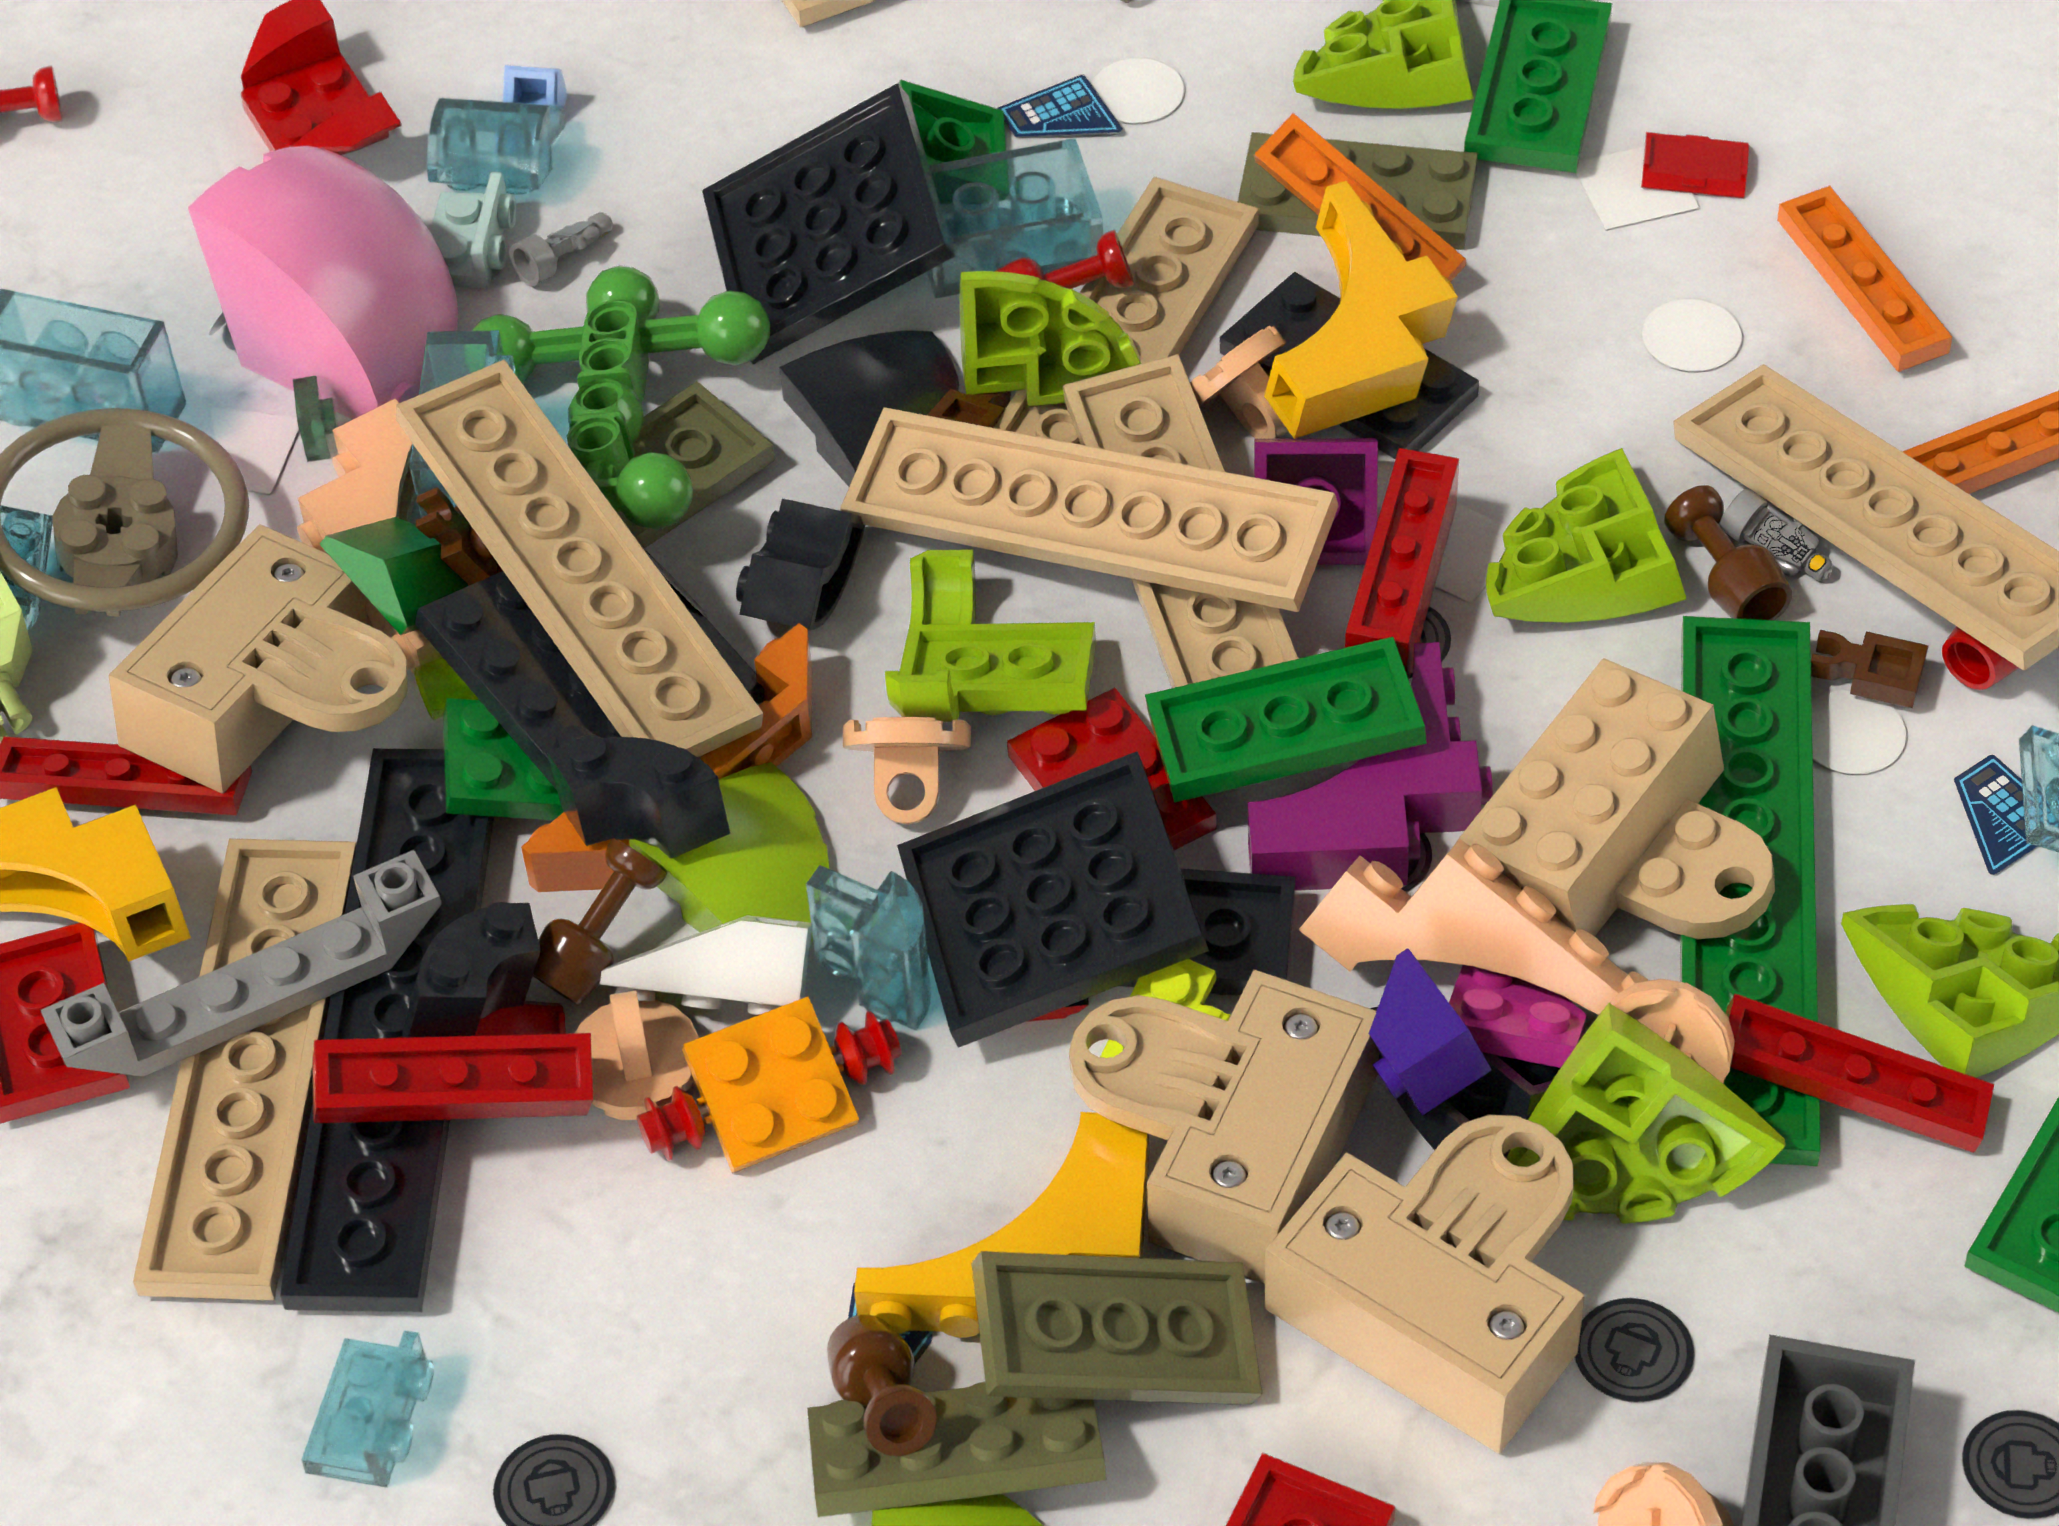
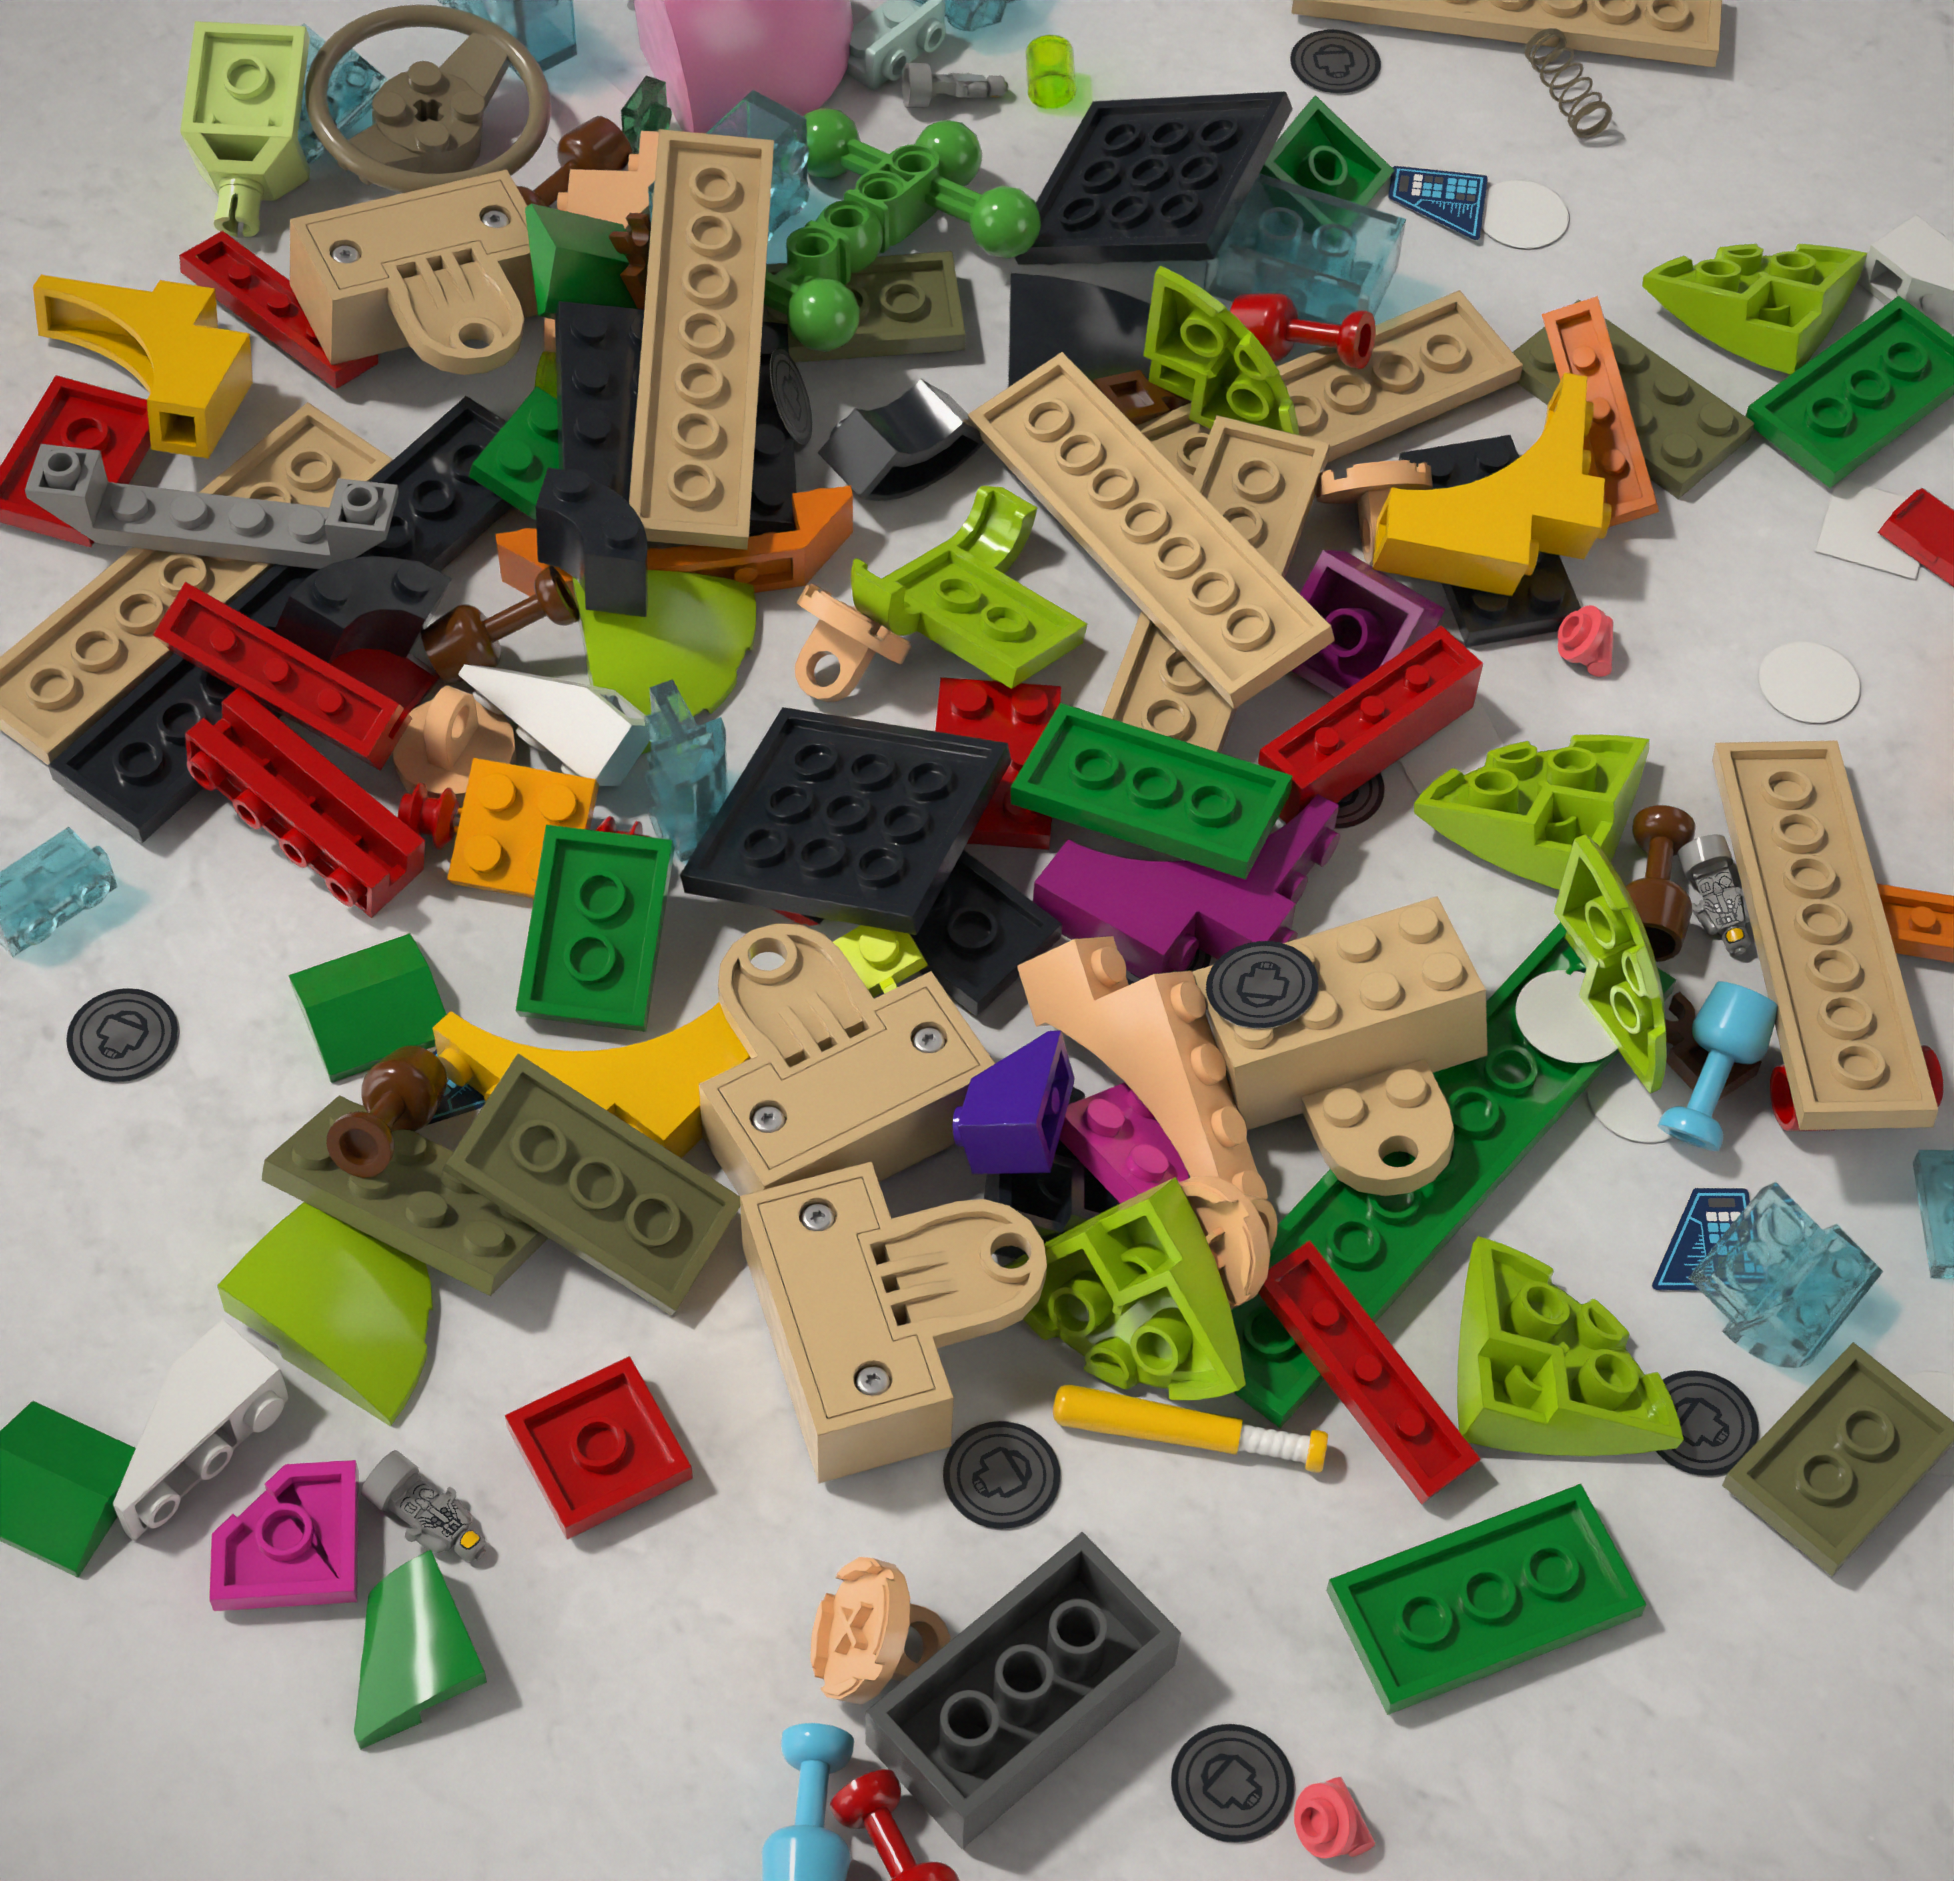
camera: 30 degrees right, 5 degrees up
none -> red brick [185,686,425,918]
none -> green slope [288,933,447,1083]
none -> green plate [515,825,675,1032]
none -> reddish brown piece [517,116,633,207]
none -> clear neon green beam [1025,35,1076,109]
none -> yellow piece [1053,1385,1328,1472]
none -> sticker [1206,941,1319,1029]
none -> sticker [1290,29,1380,94]
none -> white sticker [1516,970,1618,1063]
none -> lime brick [1554,834,1666,1094]
none -> coral plate [1558,605,1613,677]
none -> medium azure piece [1657,981,1778,1152]

